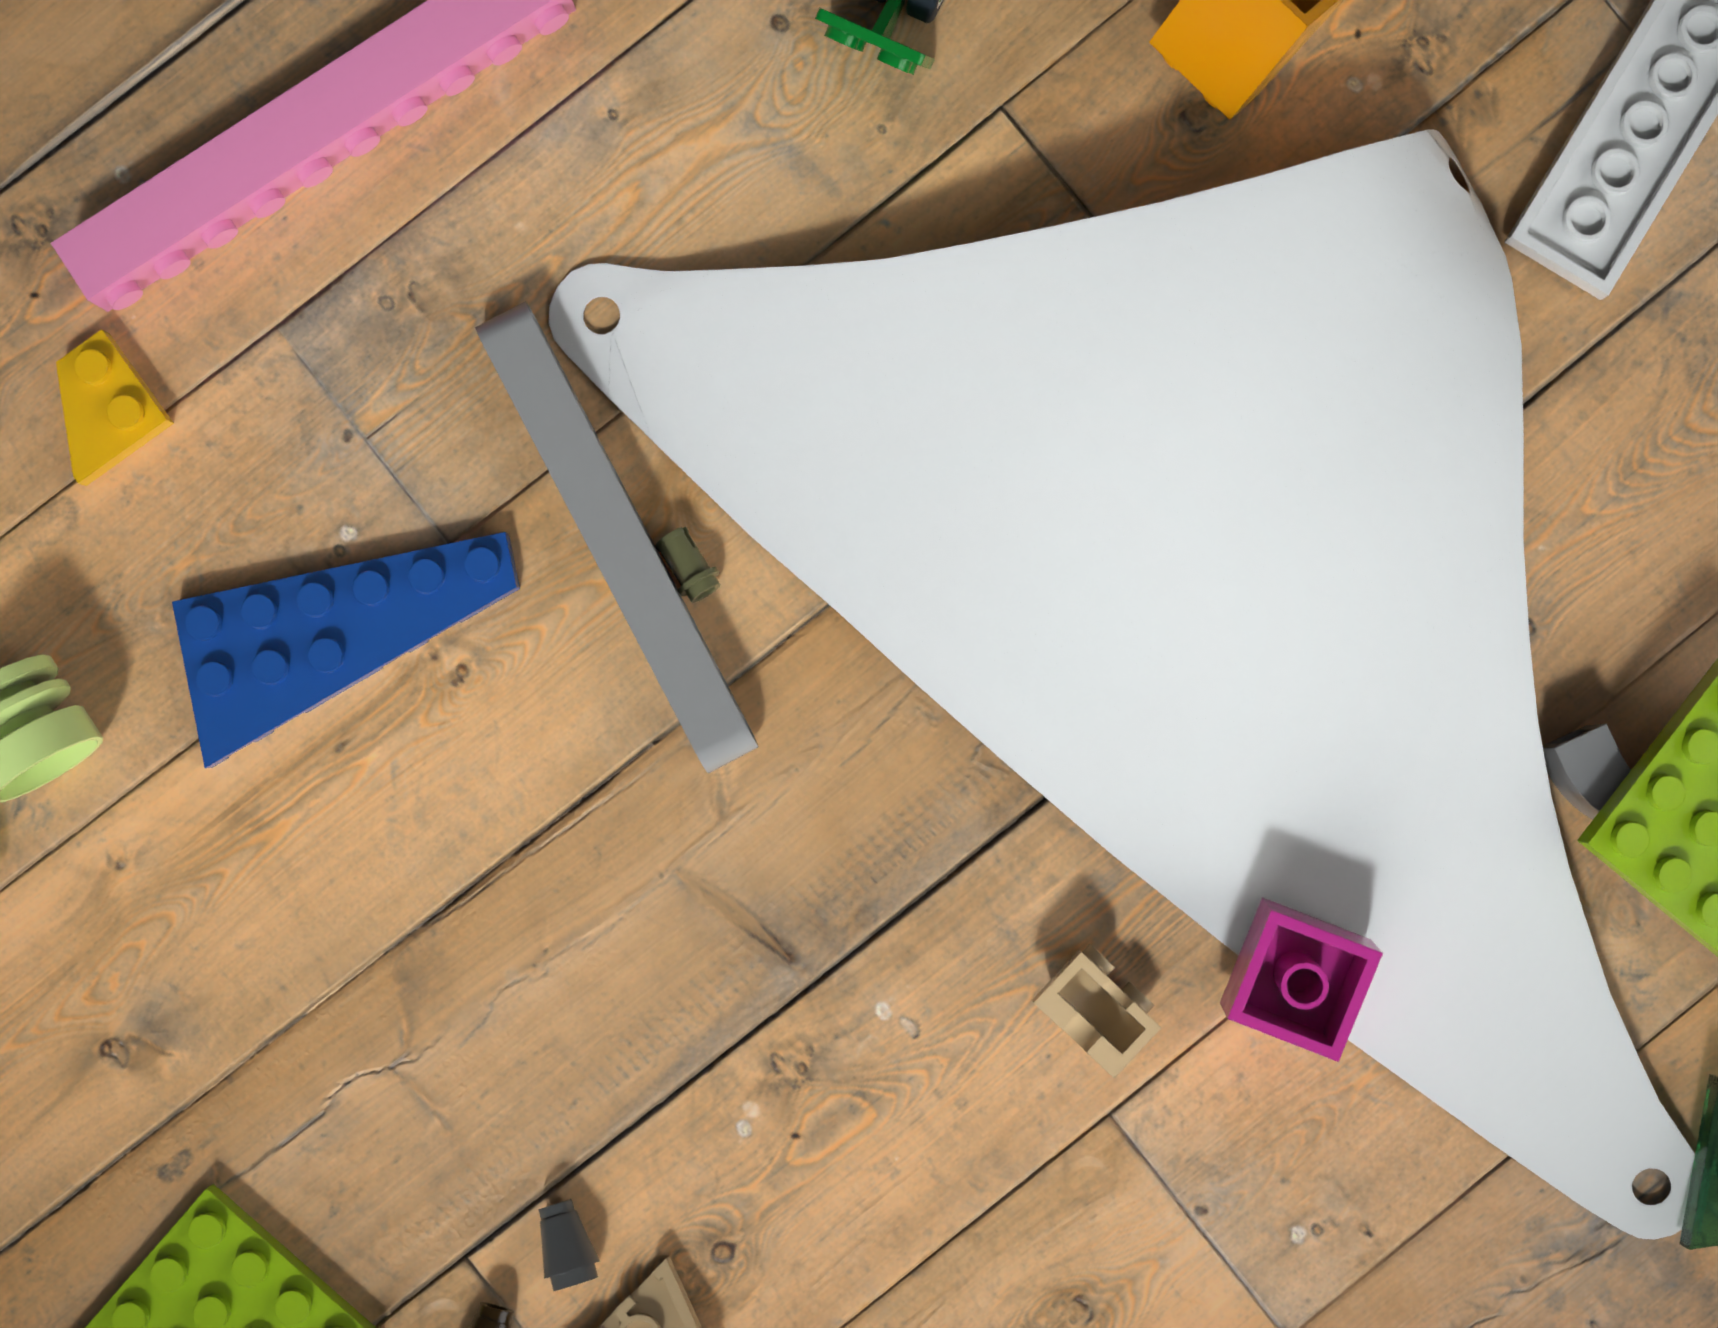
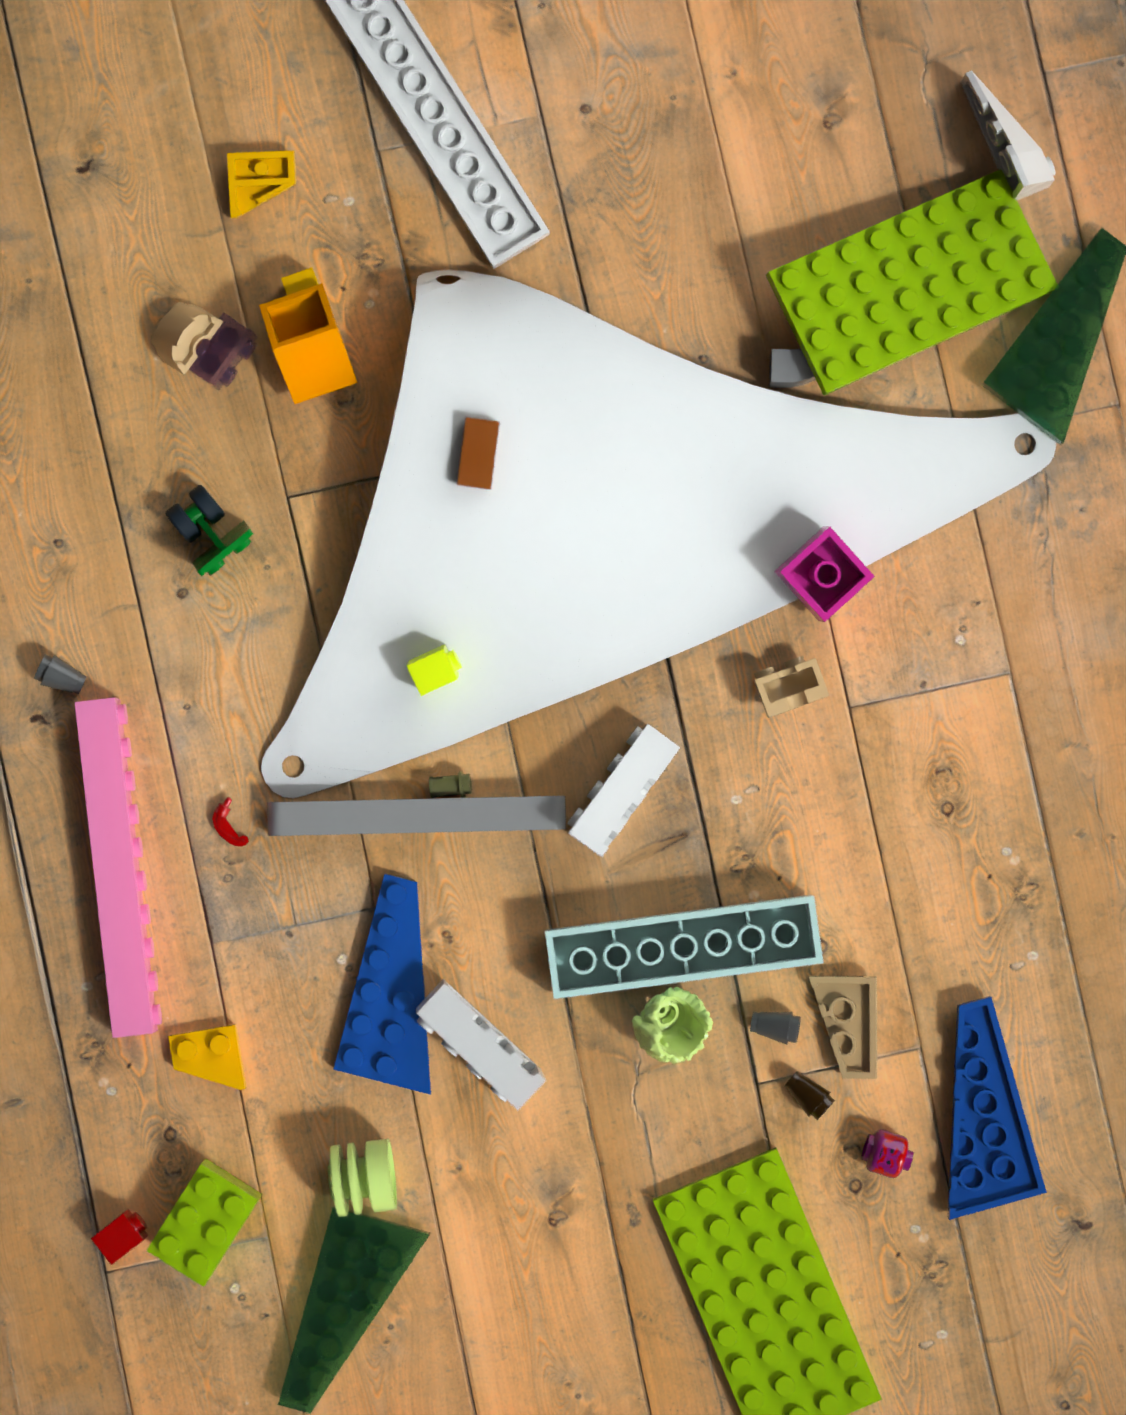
camera: 65 degrees left, 0 degrees up
none -> red piece [212,797,249,847]
none -> neon yellow brick [407,644,462,696]
none -> white wedge [416,979,546,1110]
none -> dark orange tile [456,417,500,490]
none -> light aqua brick [545,895,823,999]
none -> white wedge [567,724,680,857]
none -> yellowish green hair [632,987,713,1064]

